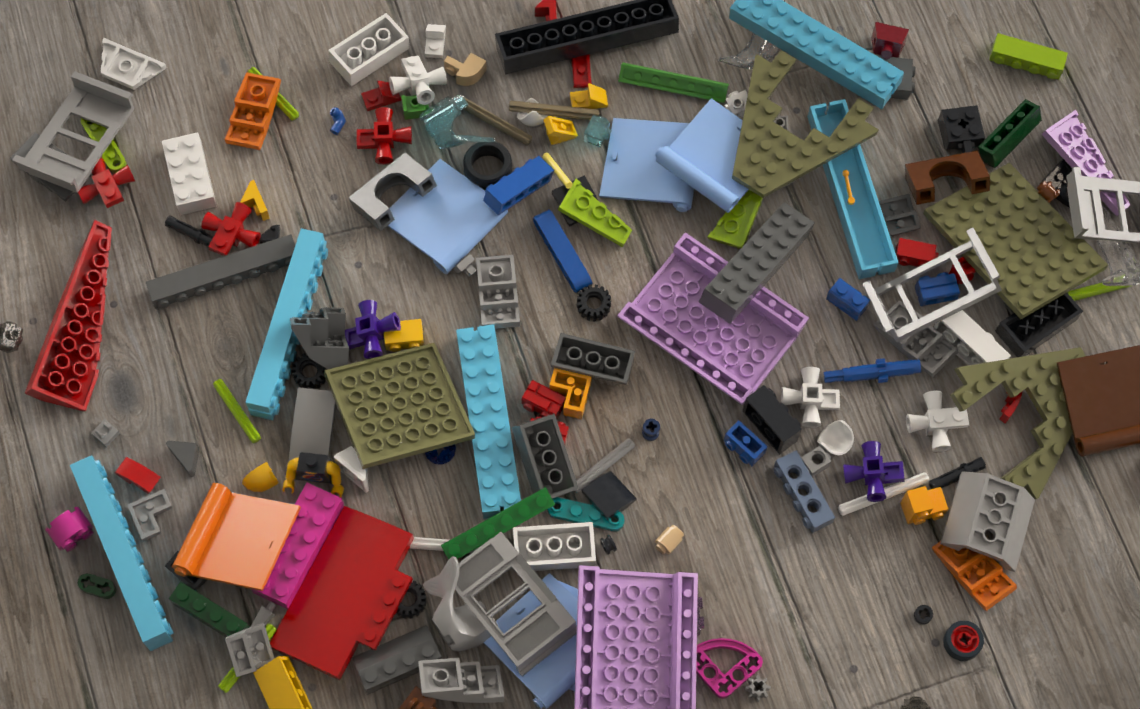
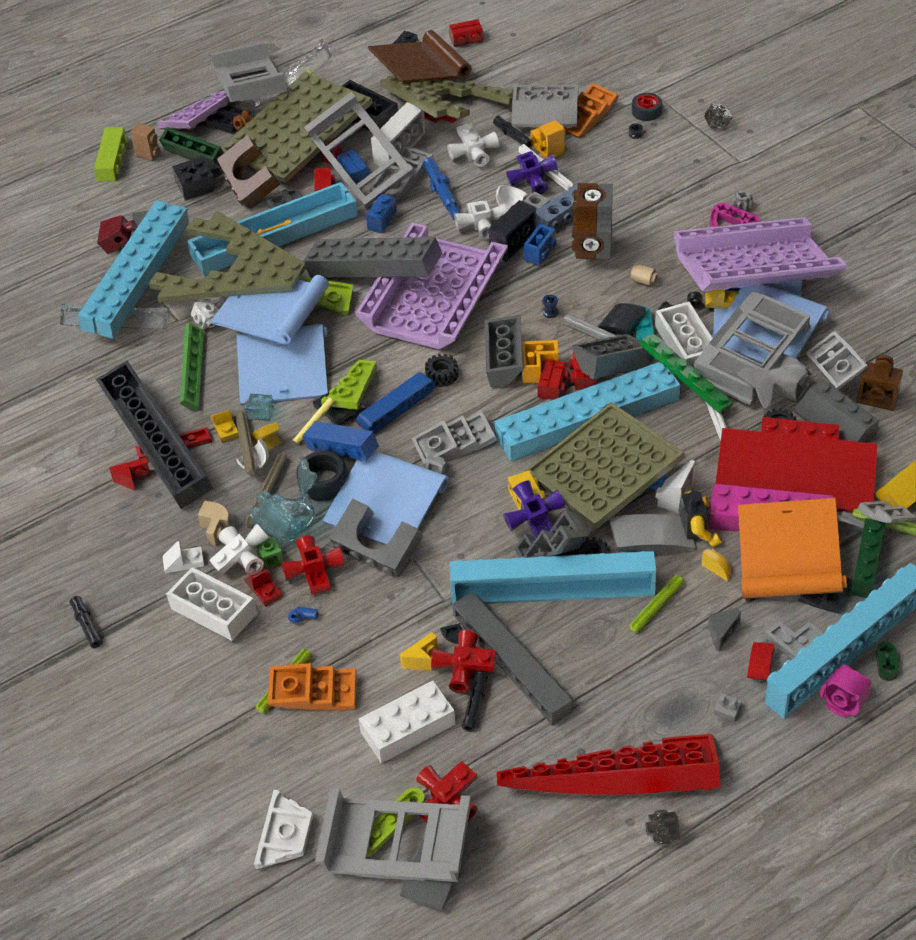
camera: 100 degrees left, 20 degrees down
none -> medium nougat brick [130,123,160,161]
none -> piece [572,183,613,260]

